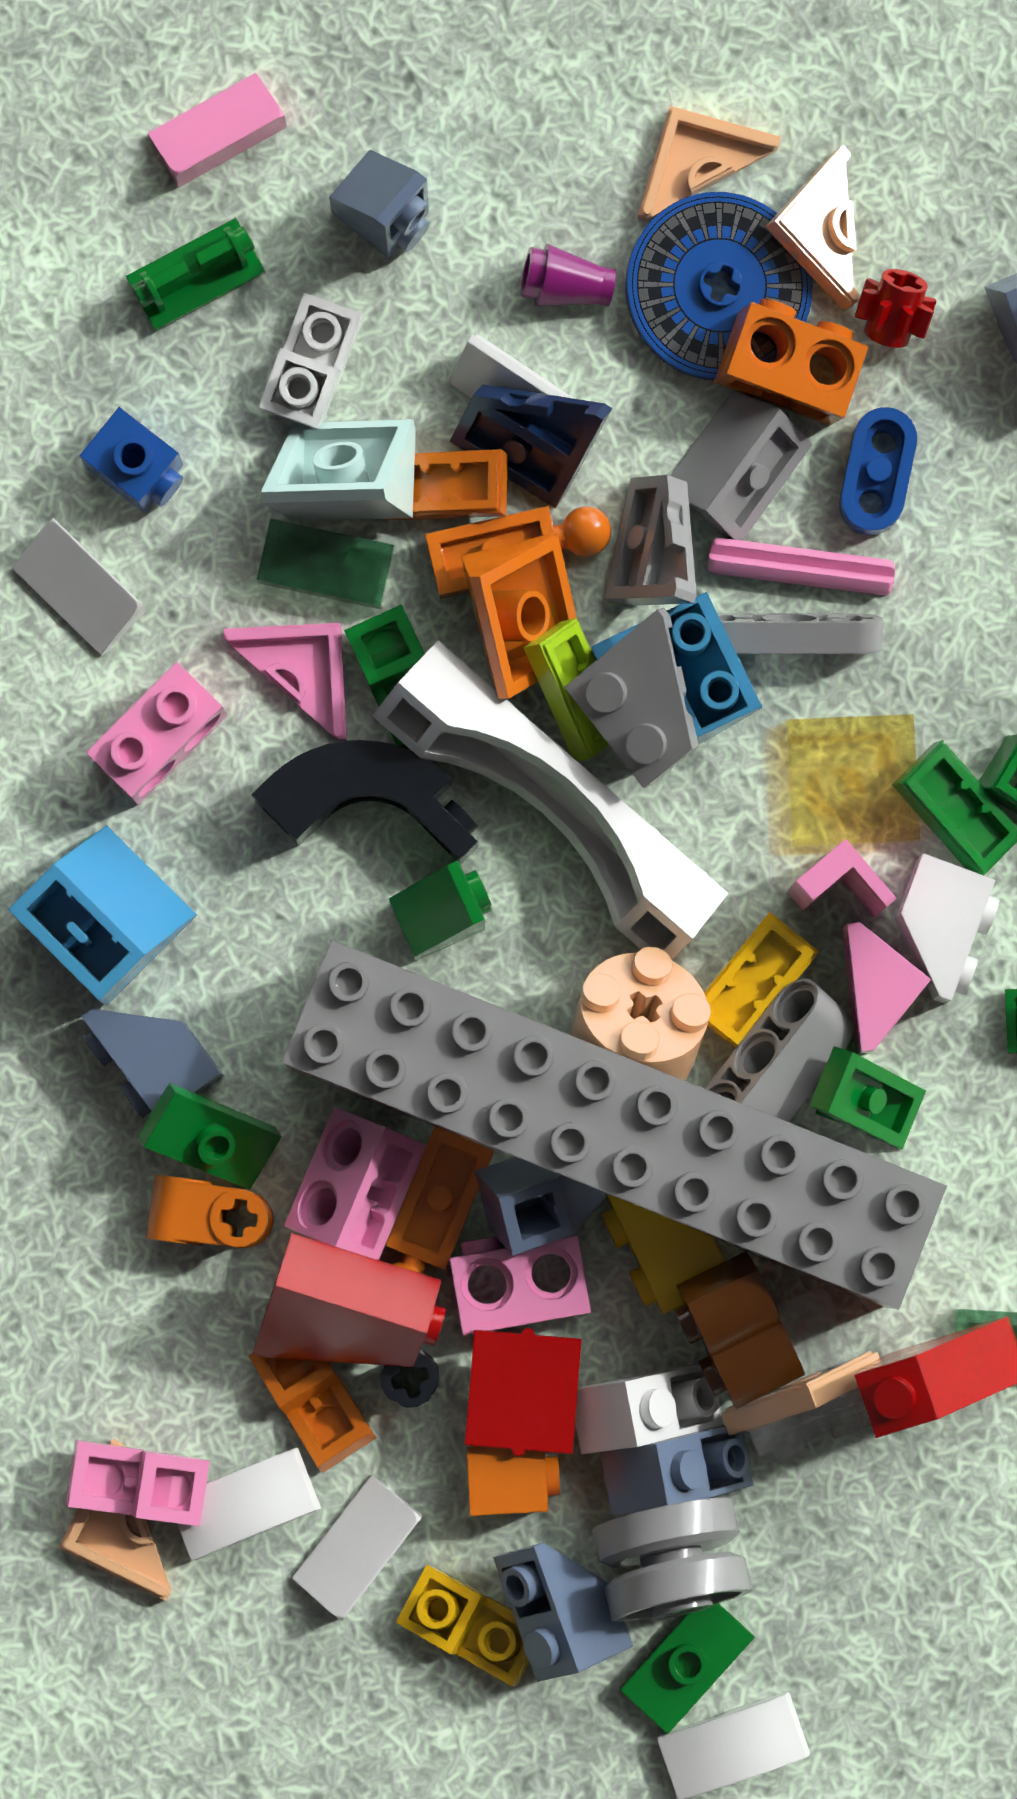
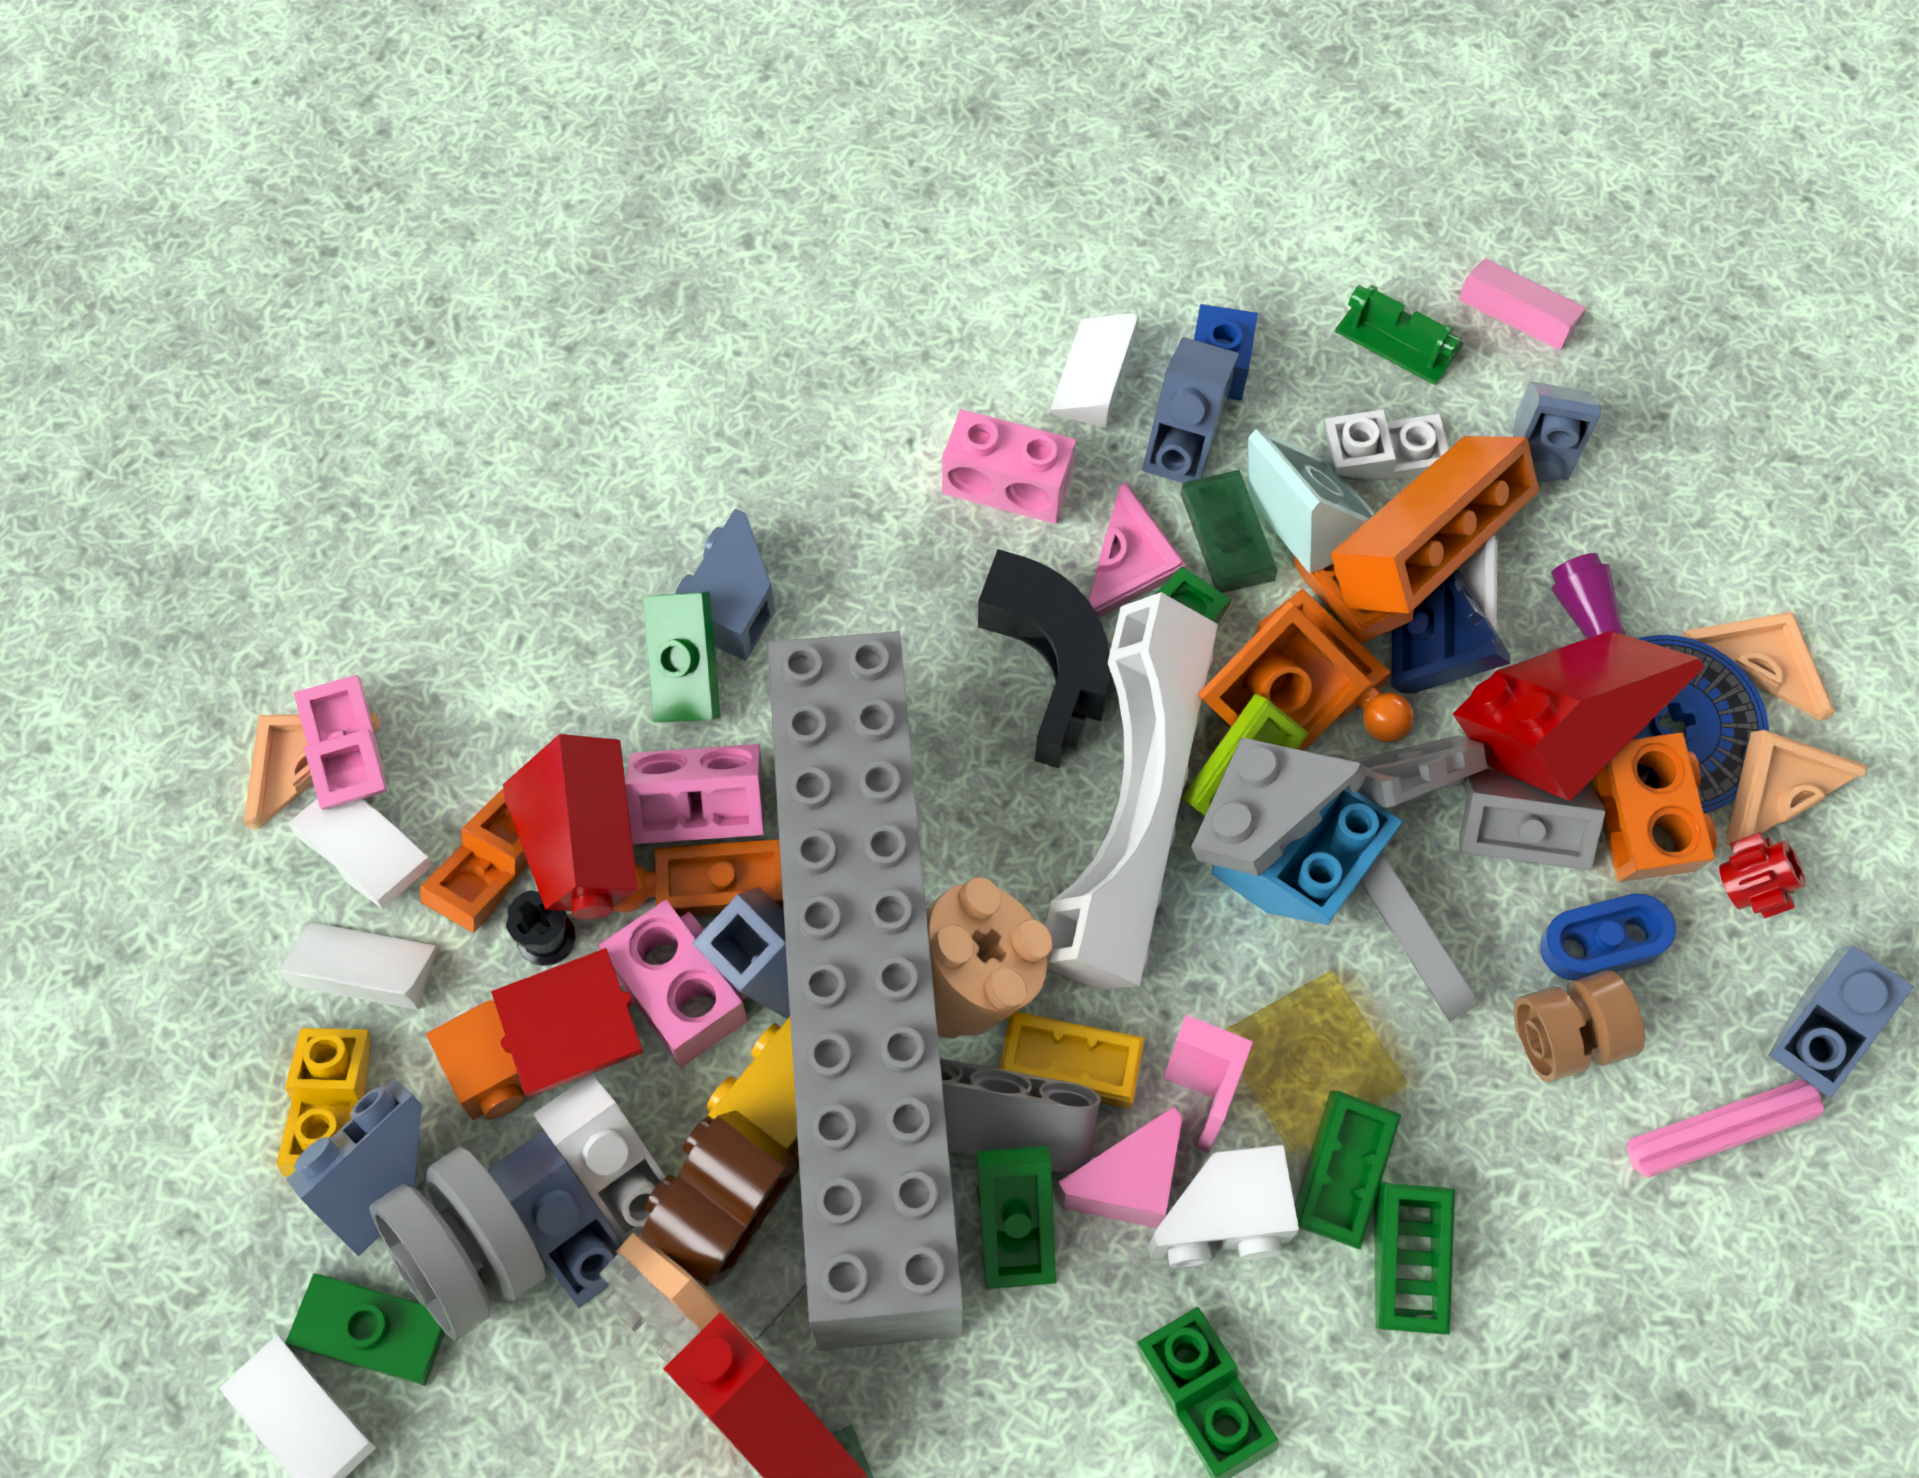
camera: 65 degrees right, 20 degrees down
dark azure slope [8,825,197,1005] -> none
orange piece [146,1174,274,1248] -> none
green slope [388,860,492,961] -> none
bright pink axle [707,538,895,596] -> none
none -> sand blue slope [1142,337,1240,488]
none -> orange brick [1331,436,1539,614]
none -> red slope [1453,631,1705,802]
none -> medium nougat wheel [1514,971,1645,1082]

